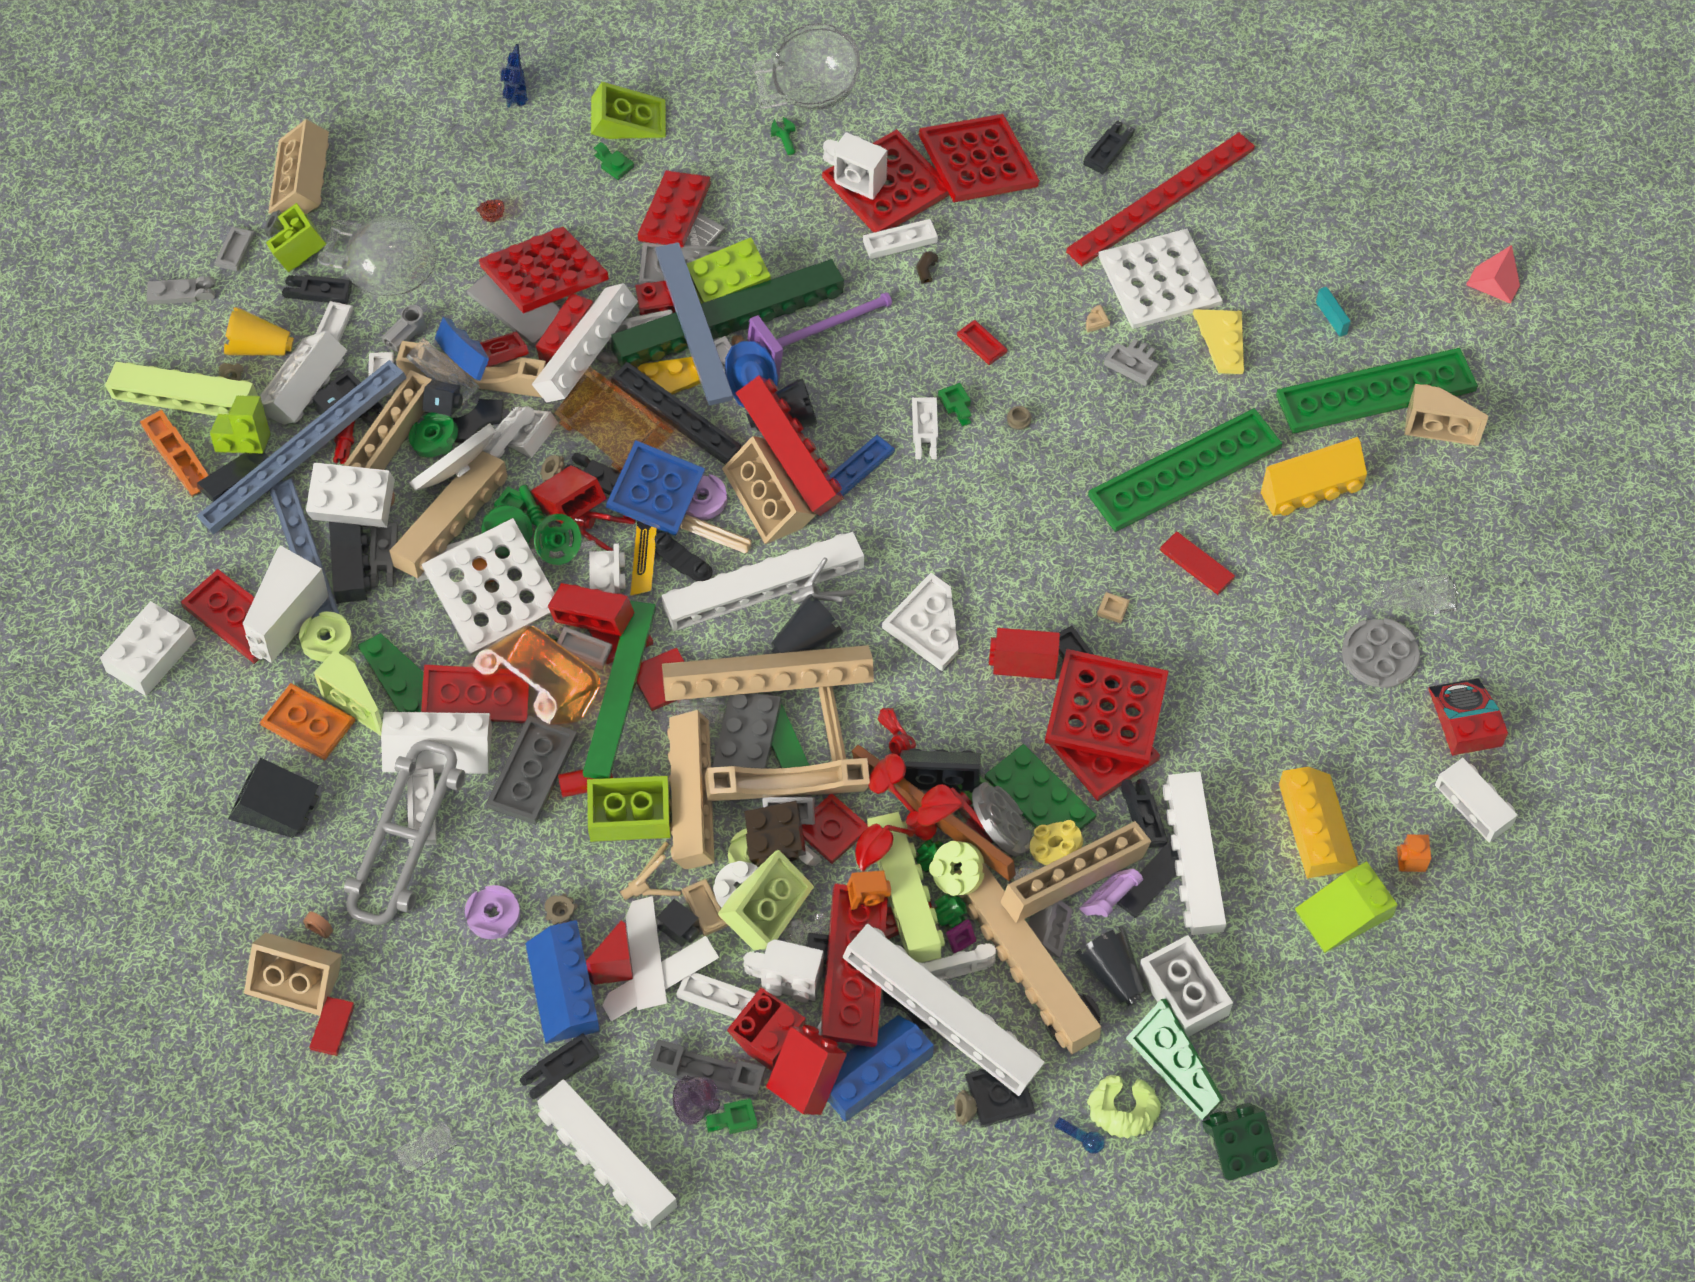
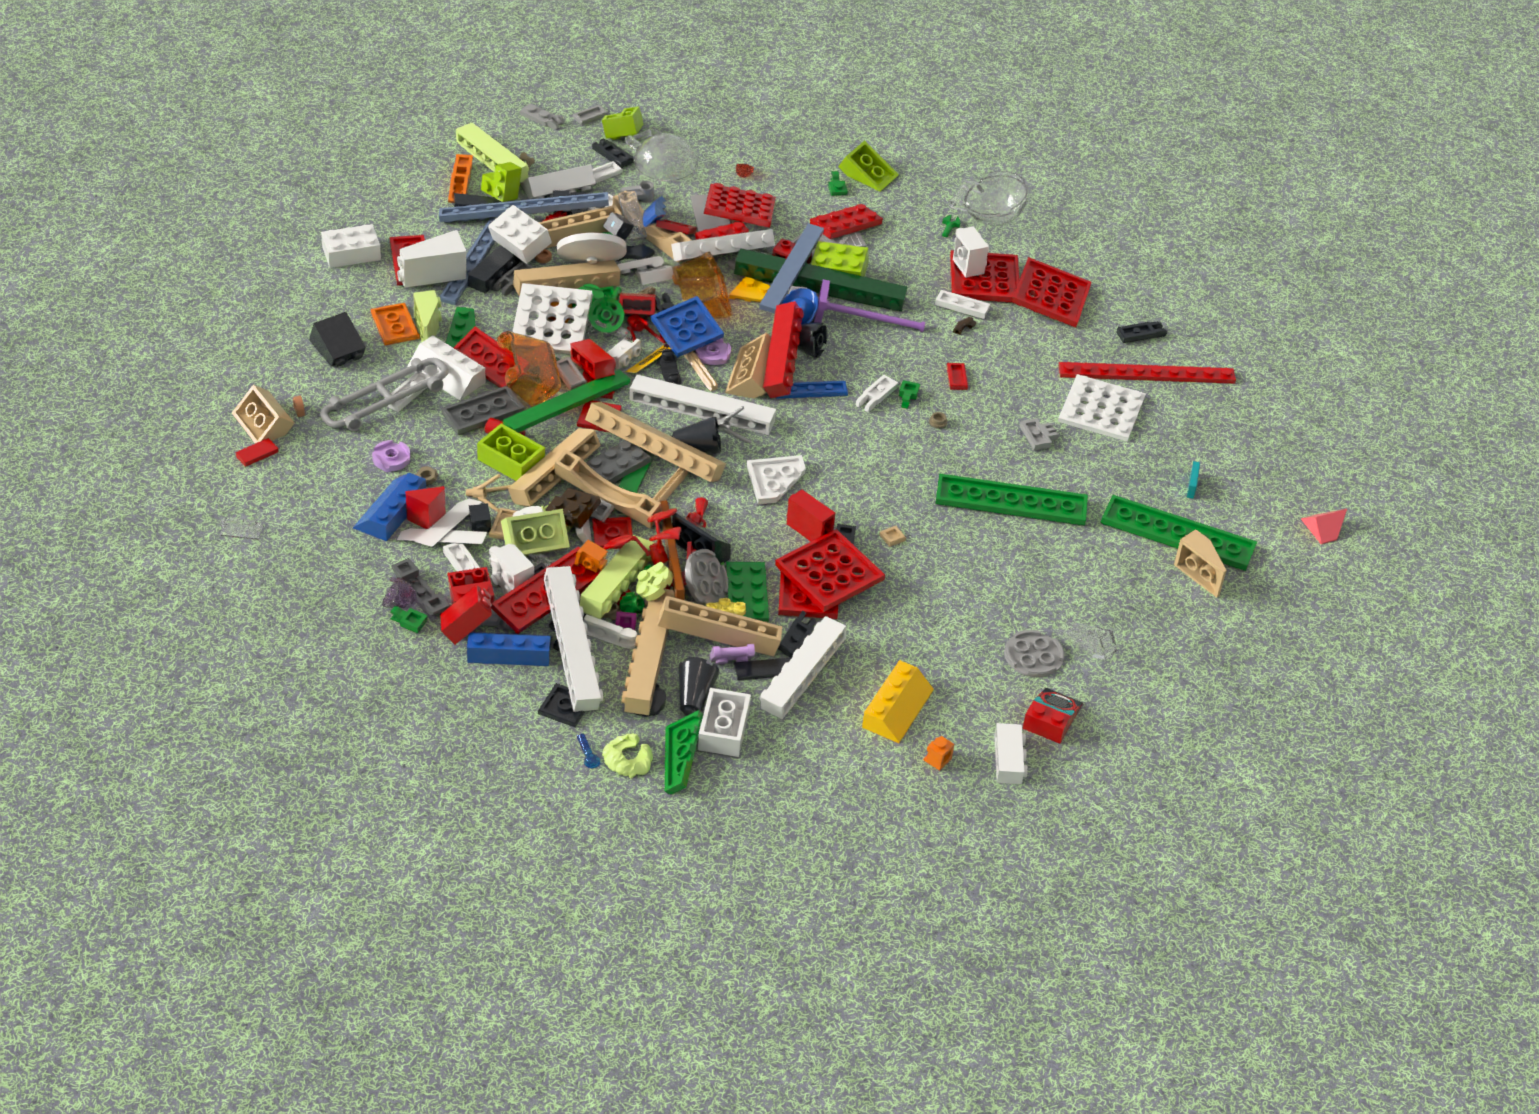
camera: 35 degrees right, 15 degrees down
yellow cone [224,307,294,356] -> none
tan slope [268,119,329,214] -> none
yellowish green plate [299,612,352,662] -> none
clear blue hinge [500,44,528,108] -> none
black hinge [519,1033,599,1099] -> none
white brick [537,1079,677,1230] -> none
black tile [611,362,743,465] -> none
clear hinge [671,698,724,724] -> none
dark tan animal [954,1090,977,1125] -> none
light grey slope [1028,901,1073,957] -> none
tan tile [1086,304,1110,333] -> none
red tile [1160,531,1235,595] -> none
light yellow wing [1193,309,1244,374] -> none
dark green bracket [1202,1103,1278,1181] -> none
yellow slope [1261,437,1367,516] -> none
lime slope [1295,861,1398,953] -> none

